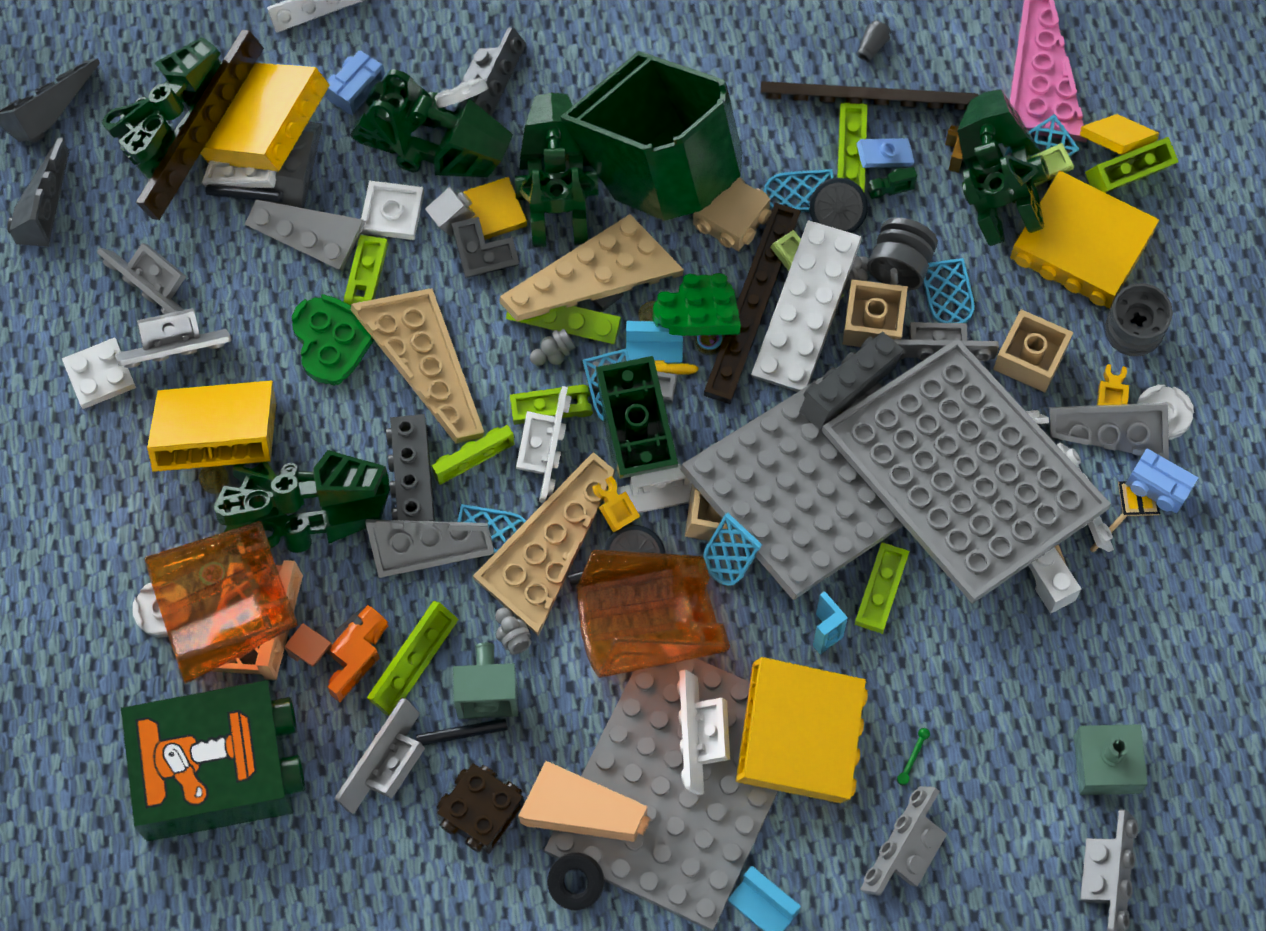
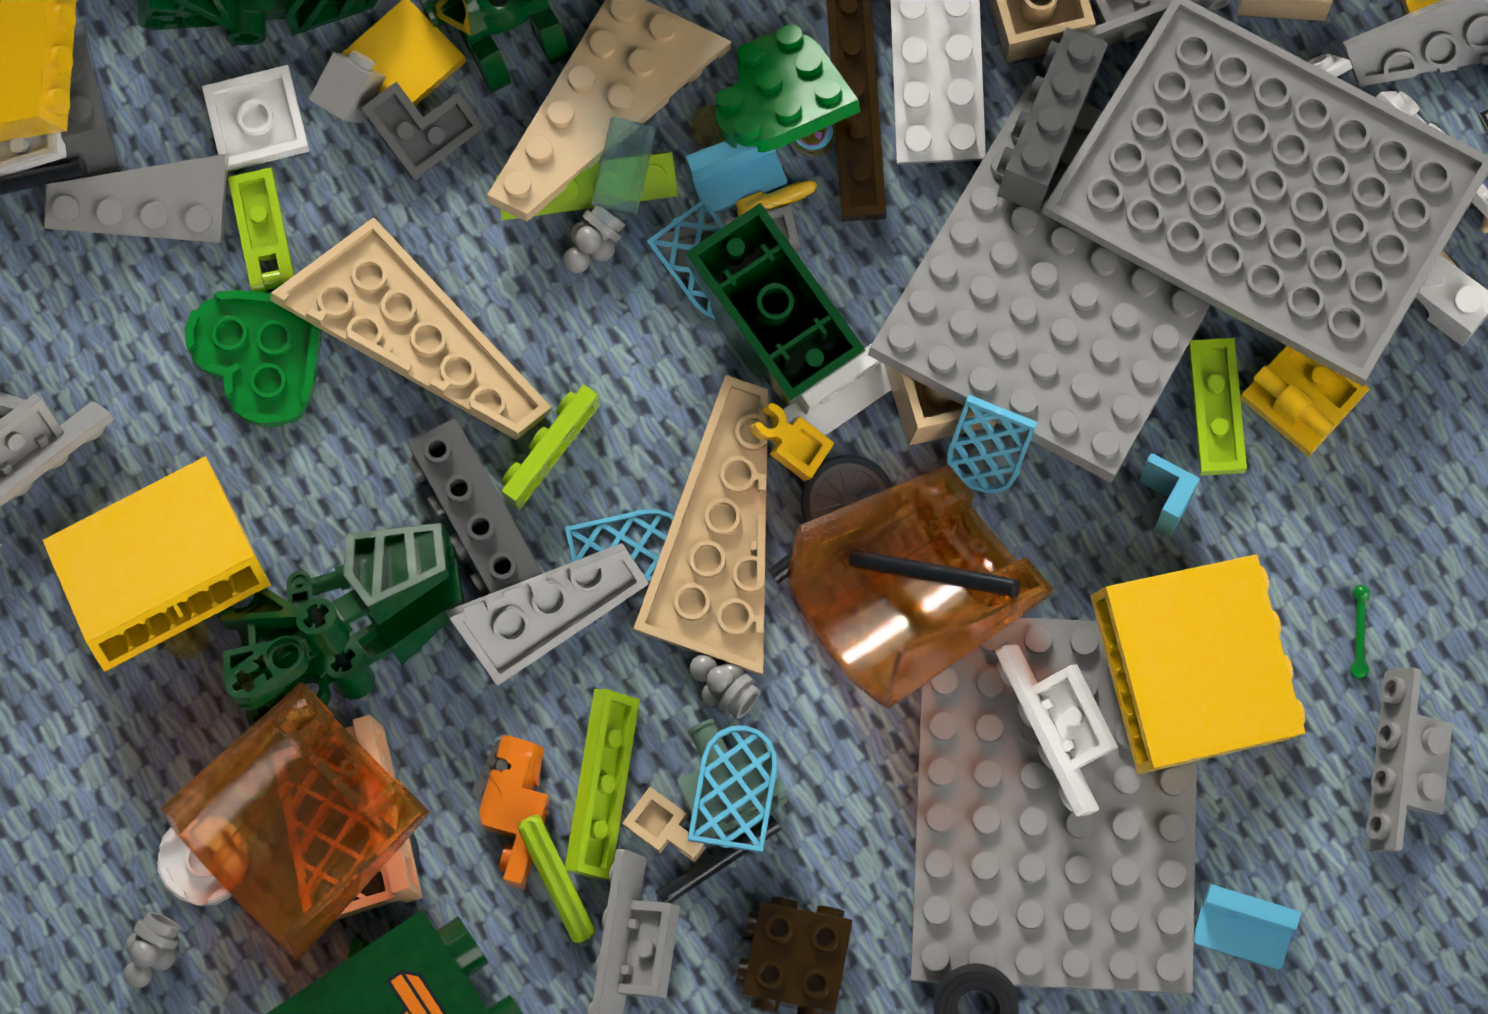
camera: 20 degrees left, 10 degrees up
nougat panel [284,623,332,667] -> none
lime plate [510,384,593,425] -> none
white bracket [516,386,571,503] -> none
light nougat slope [519,761,650,842] -> none
none -> light grey piece [124,911,181,989]
none -> lime axle [517,815,595,943]
none -> clear light blue tile [591,116,656,216]
none -> tan plate [622,787,706,863]
none -> medium azure window [688,726,778,853]
none -> black bar [848,549,1021,598]
none -> yellow plate [1240,345,1370,458]

